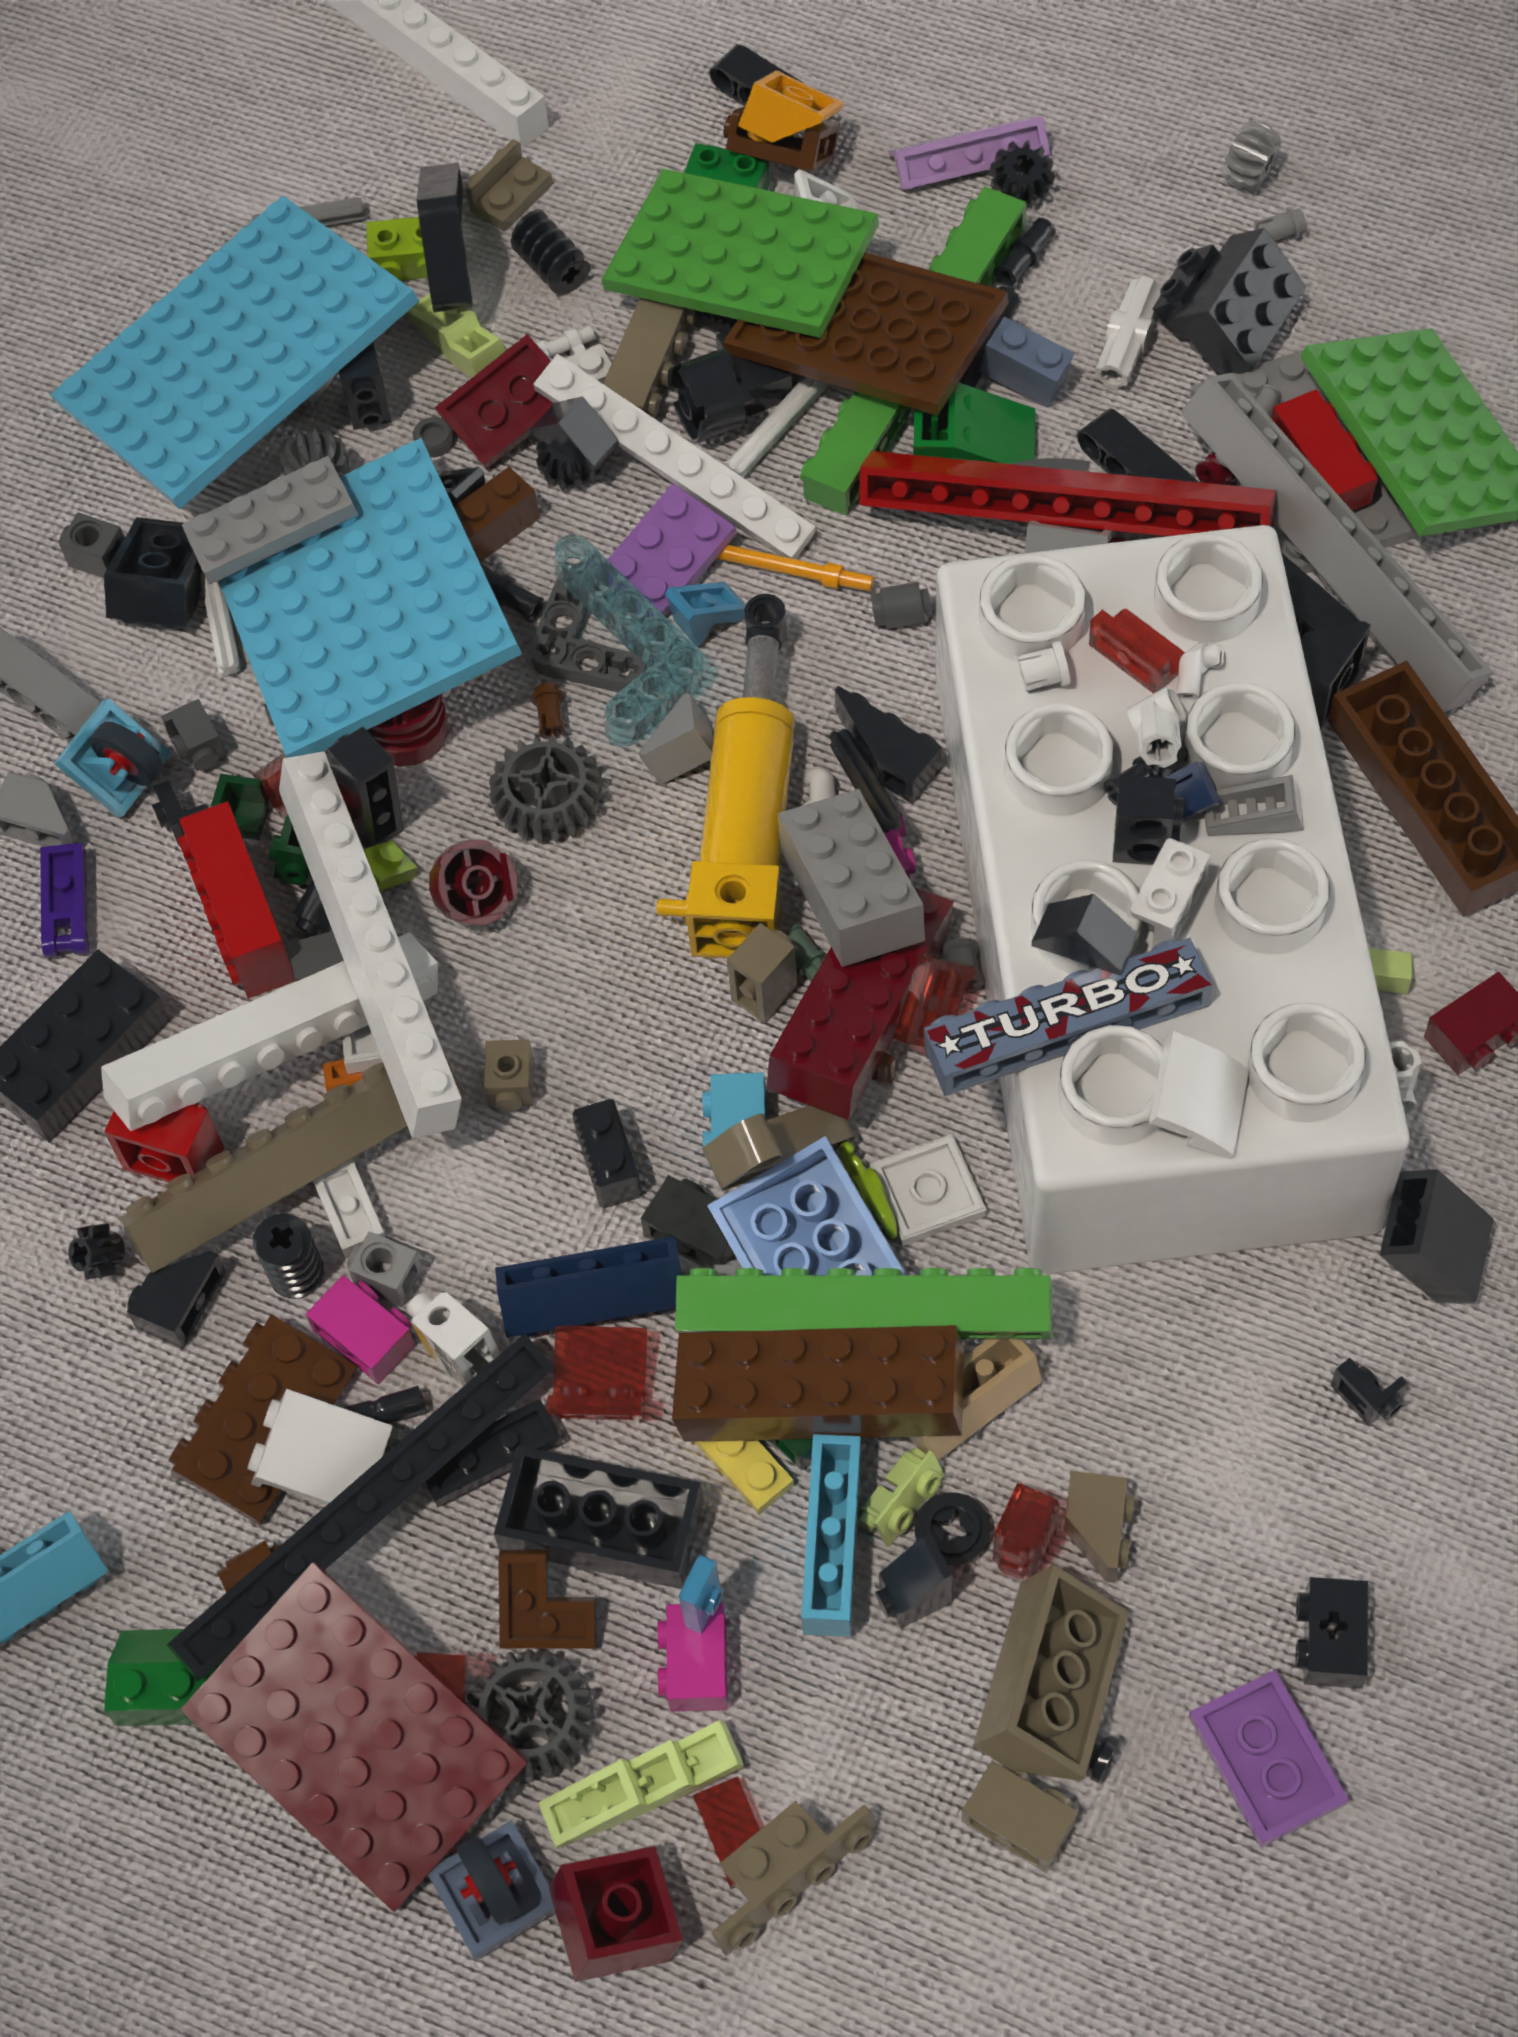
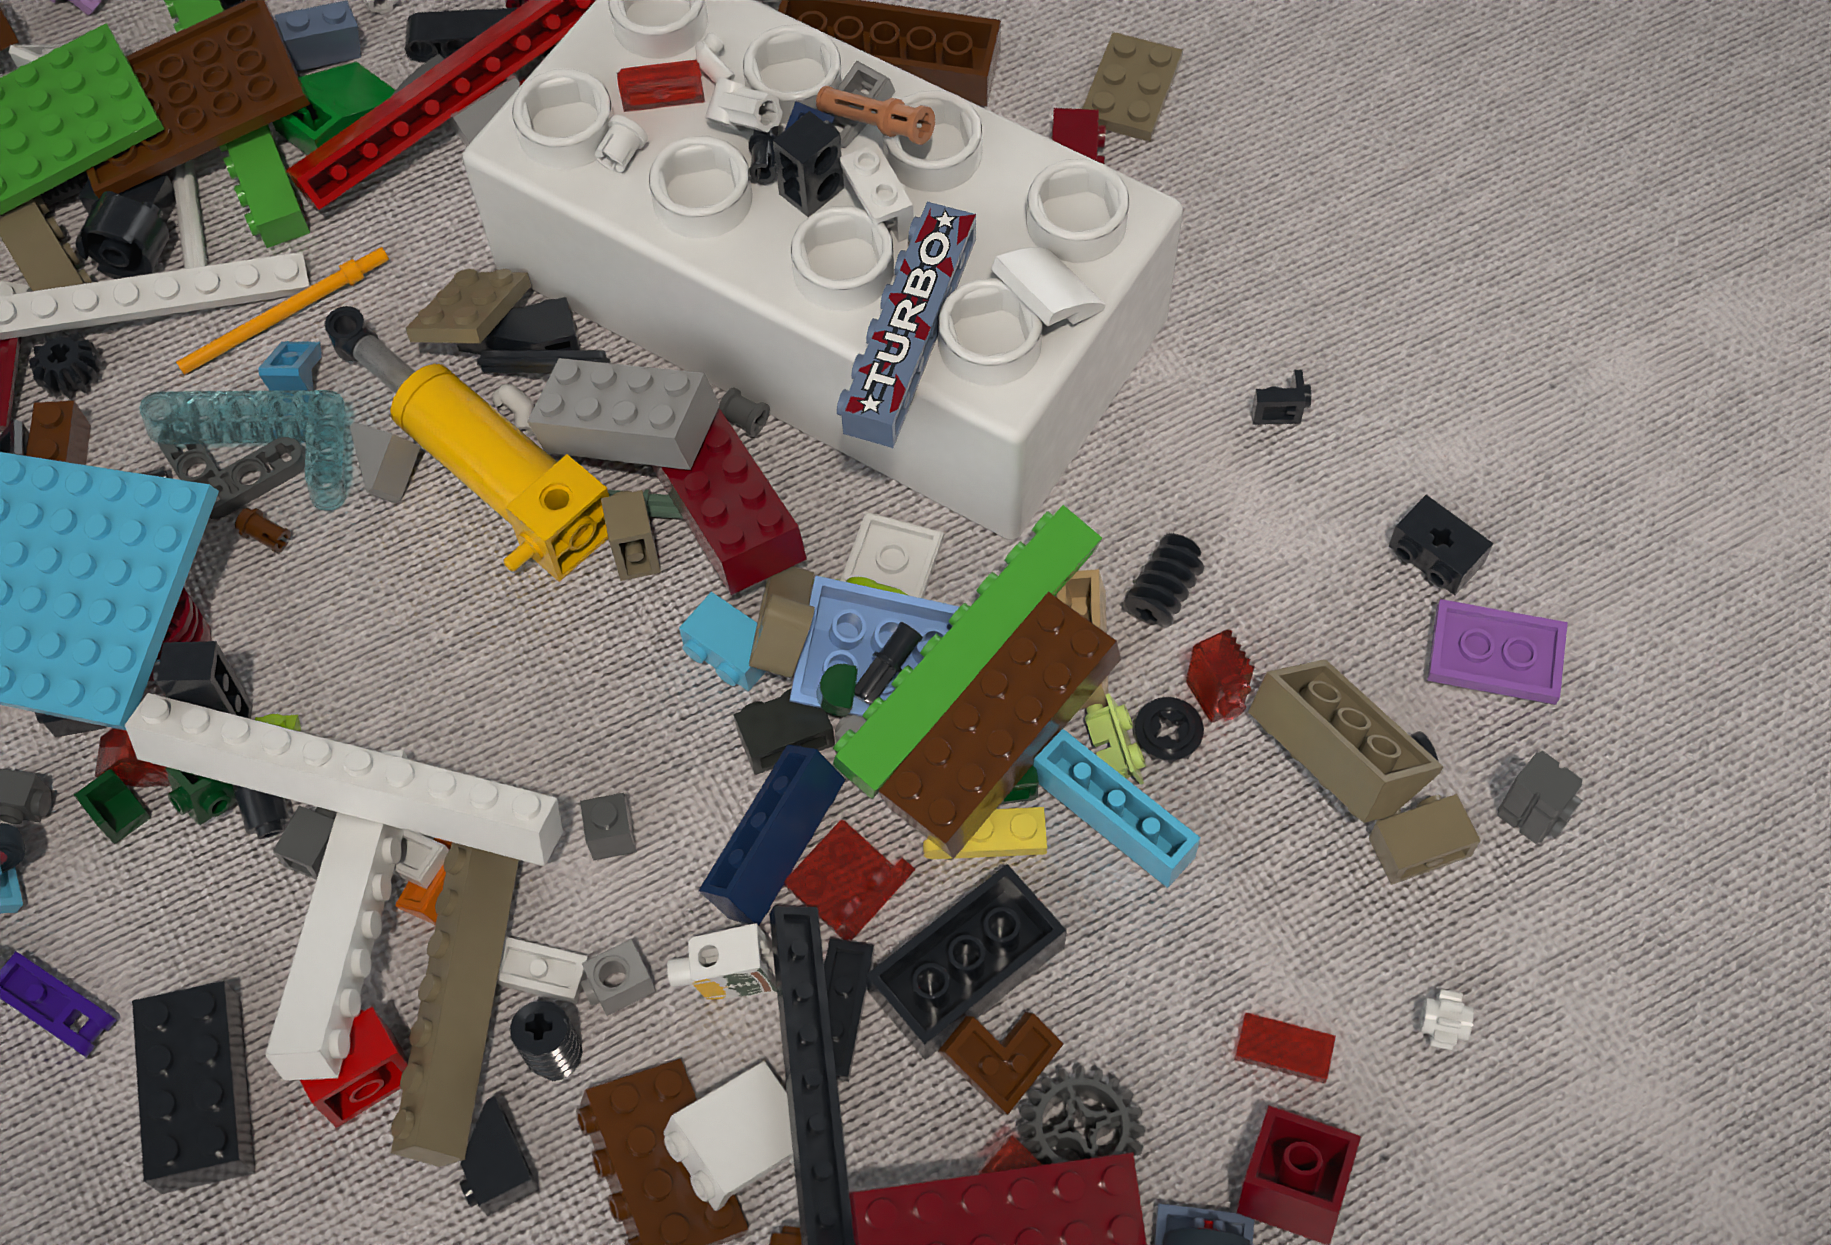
camera: 55 degrees left, 0 degrees up
black gear [68,1223,125,1280] -> none
black bracket [152,780,209,846] -> none
red brick [177,801,296,999] -> none
dark pink brick [305,1275,416,1385] -> none
black piece [343,1385,426,1423] -> none
dark red cylinder [429,840,517,925] -> none
dark tan brick [484,1039,534,1111] -> none
dark grey gear [489,733,603,844] -> none
black slope [530,396,619,471] -> none
yellowish green slope [538,1720,744,1848] -> none
black brick [572,1099,643,1209] -> none
medium lavender plate [596,483,737,624] -> none
dark pink brick [657,1603,728,1712] -> none
dark azure plate [678,1555,723,1634] -> none
dark tan bracket [712,1800,877,1956] -> none
dark grey brick [870,582,932,629] -> none
black slope [875,1533,953,1628] -> none
clear red plate [893,954,978,1047] -> none
black slope [1031,894,1137,976] -> none
dark tan slope [1064,1471,1135,1583] -> none
black brick [1380,1169,1494,1303] -> none
none -> dark tan plate [406,269,531,343]
none -> dark grey brick [580,793,637,861]
none -> nougat pin [816,86,935,145]
none -> dark green brick [816,664,858,717]
none -> black axle [854,622,923,705]
none -> black piece [1124,533,1205,627]
none -> white gear [1419,989,1474,1050]
none -> dark grey brick [1497,751,1583,844]

